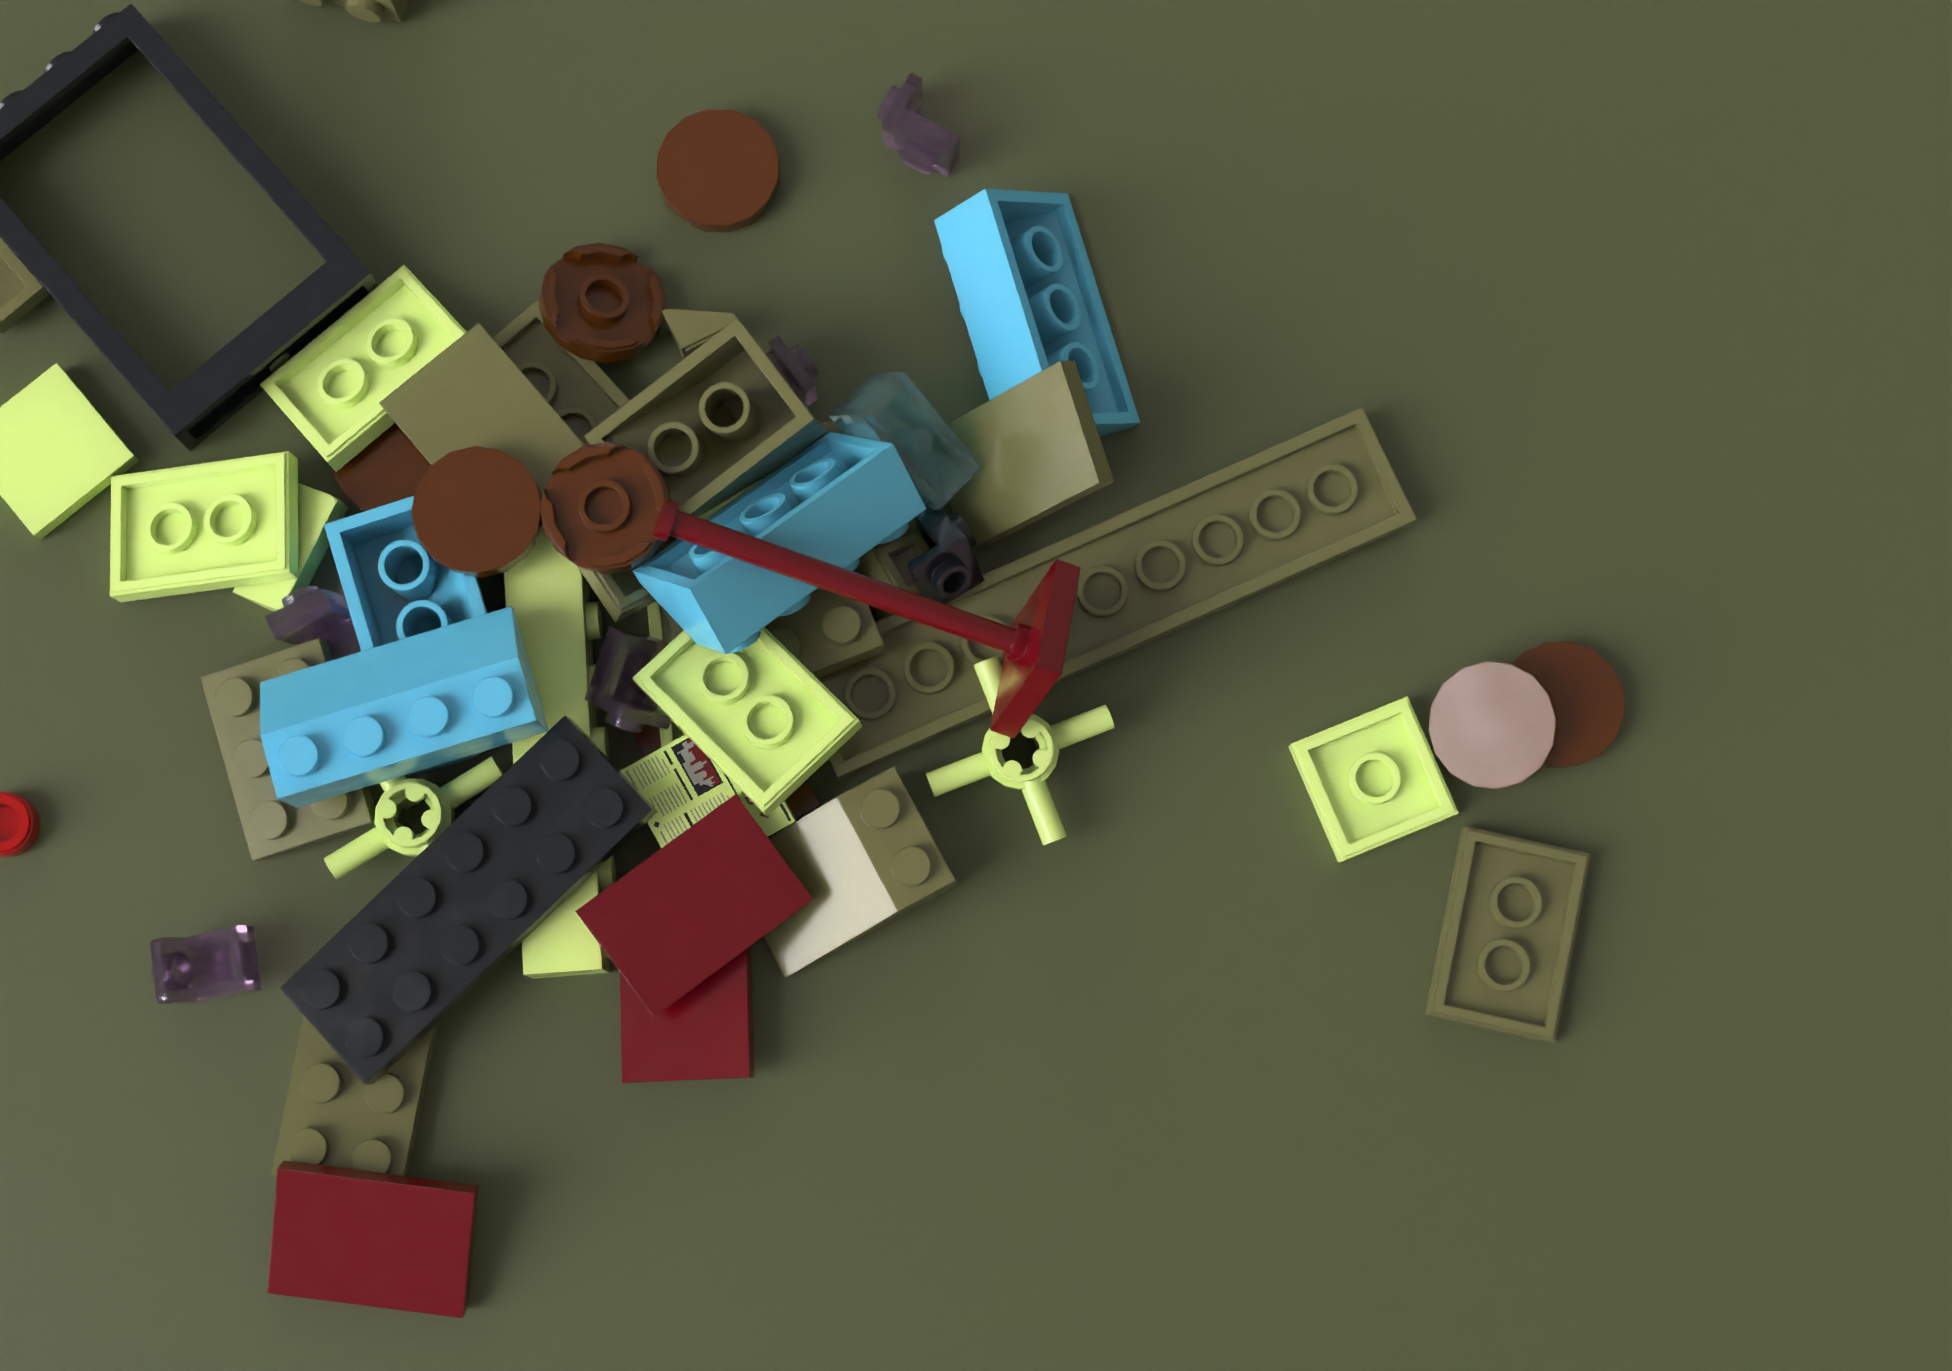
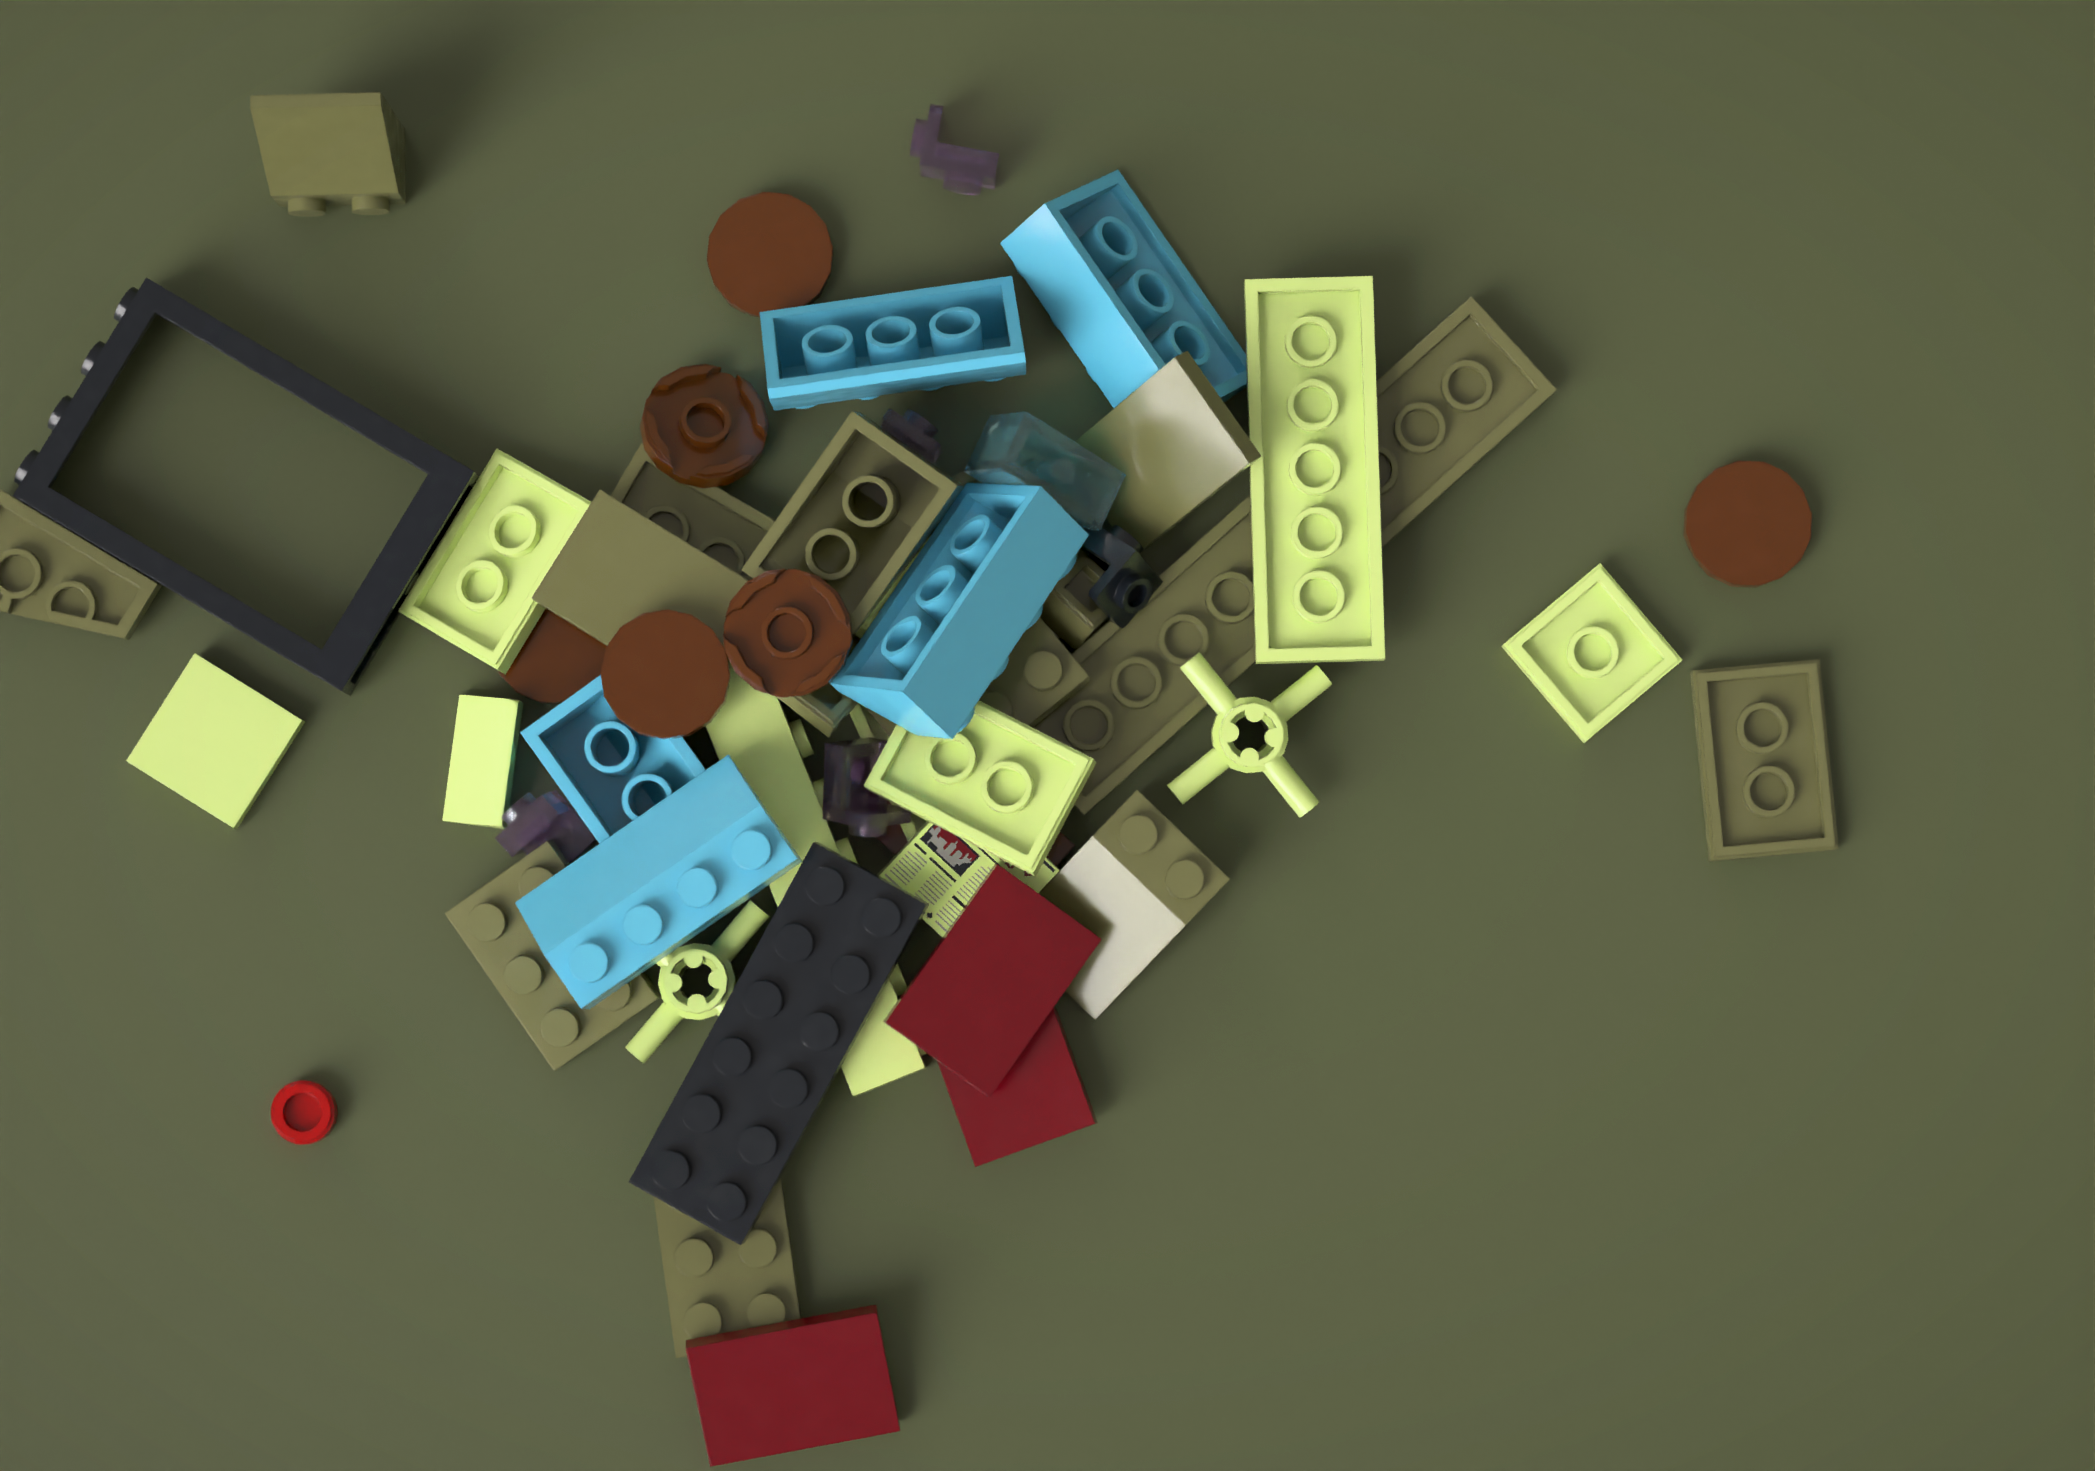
camera: 15 degrees left, 5 degrees up
yellowish green tile [110,451,299,602] -> none
clear purple bracket [150,926,262,1004] -> none
dark red tile [653,499,1081,739] -> none
olive slope [662,309,736,359] -> none
tile [1428,661,1559,789] -> none
none -> medium azure slope [760,276,1026,411]
none -> yellowish green plate [1244,276,1385,664]

